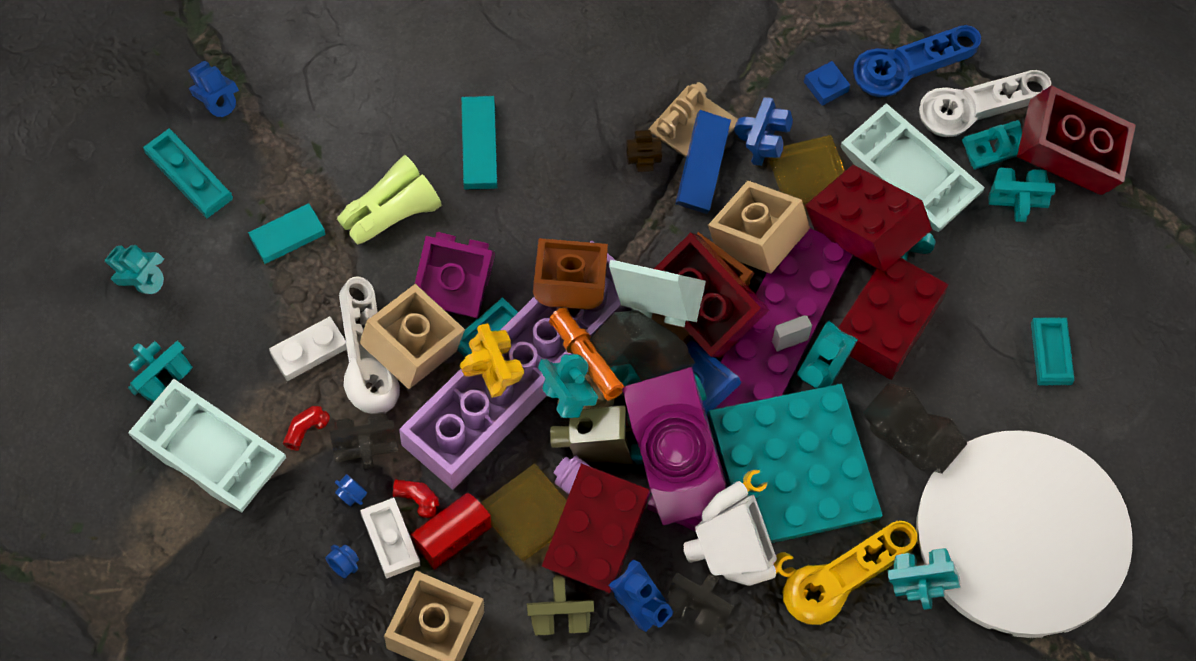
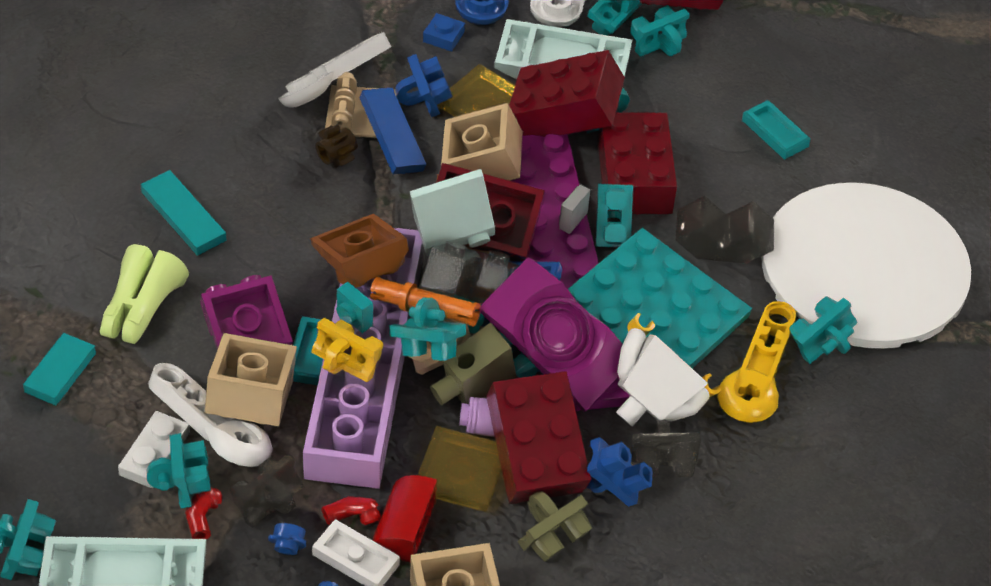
camera: 35 degrees left, 15 degrees down
none -> teal hips [146,433,211,509]
none -> white beam [279,32,391,108]
none -> teal plate [336,281,373,334]

